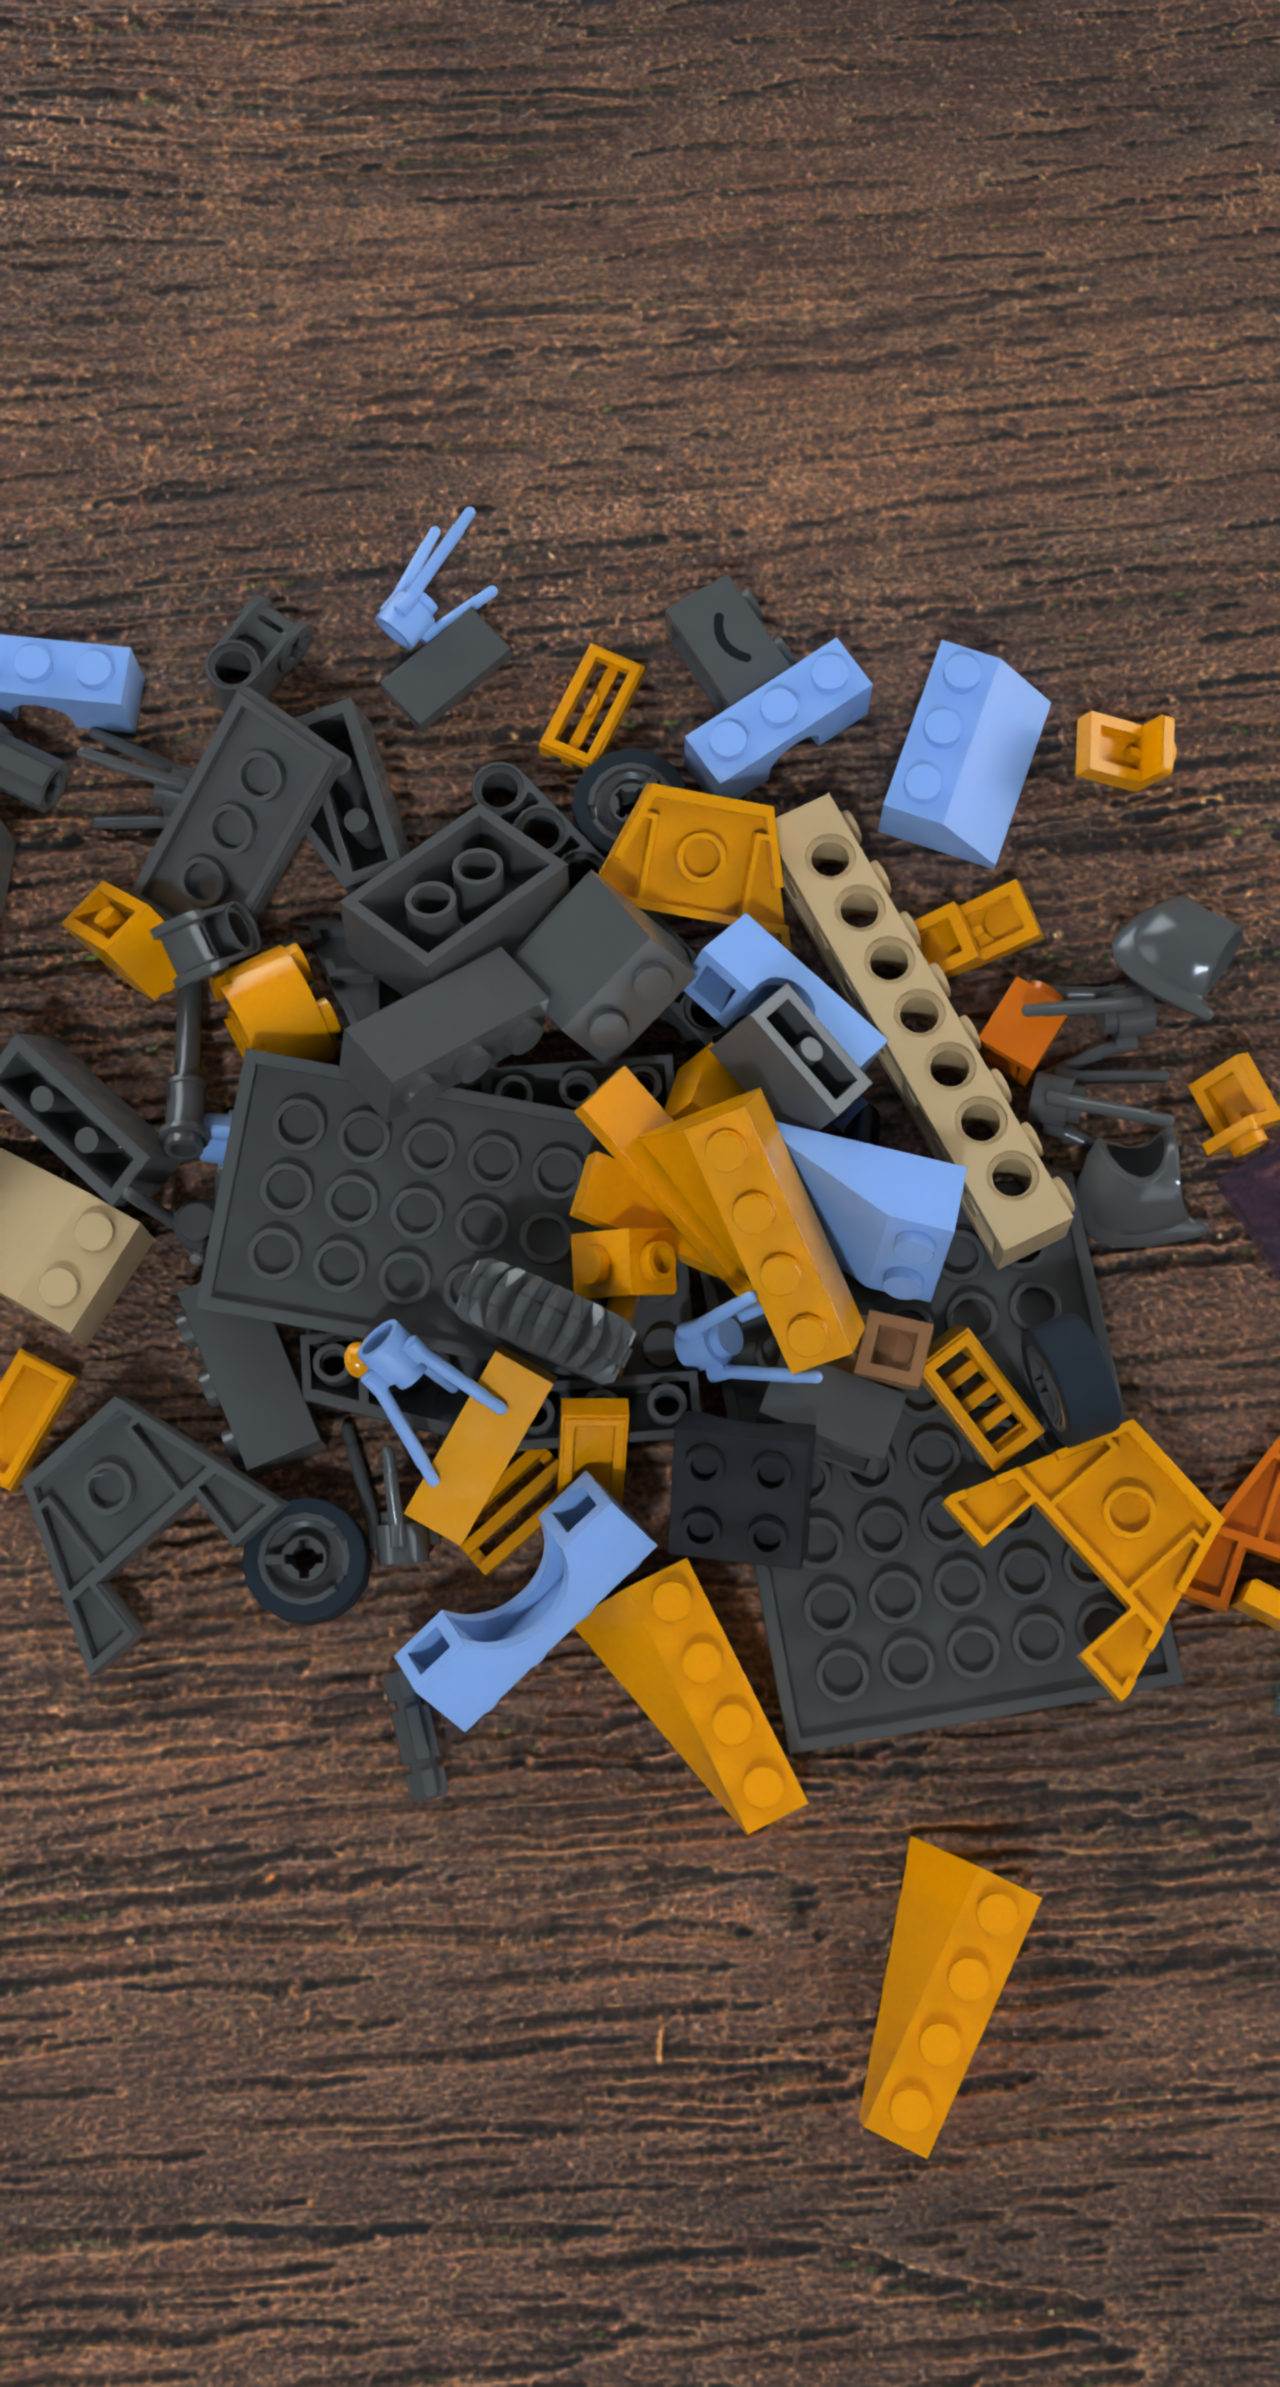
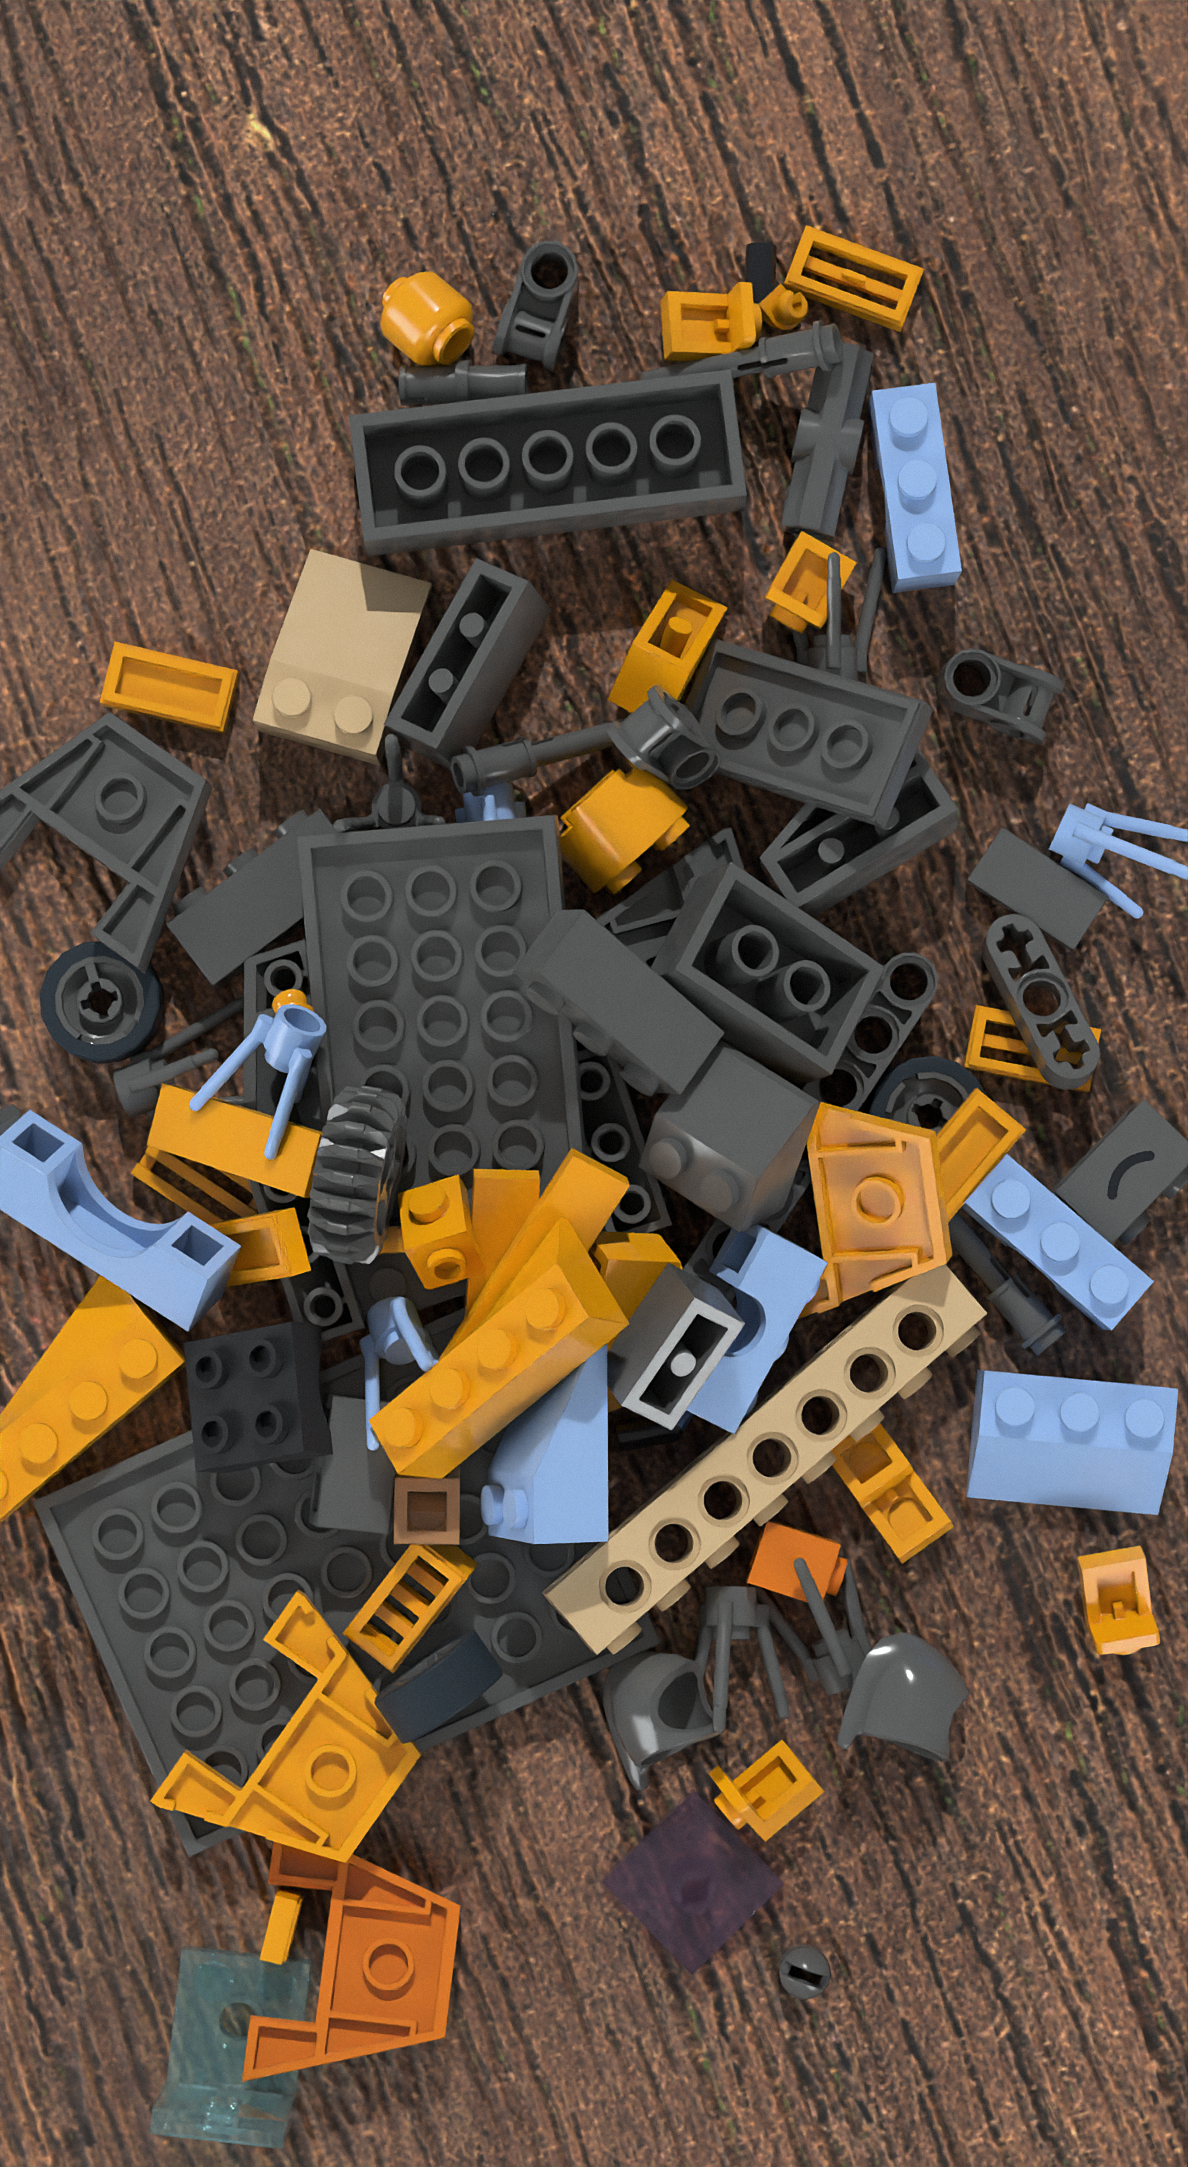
camera: 70 degrees right, 10 degrees up
none -> light orange bracket [763,531,857,634]
none -> light orange tile [936,1088,1026,1222]
none -> dark grey pin [948,1213,1066,1356]
none -> dark grey beam [982,914,1100,1090]

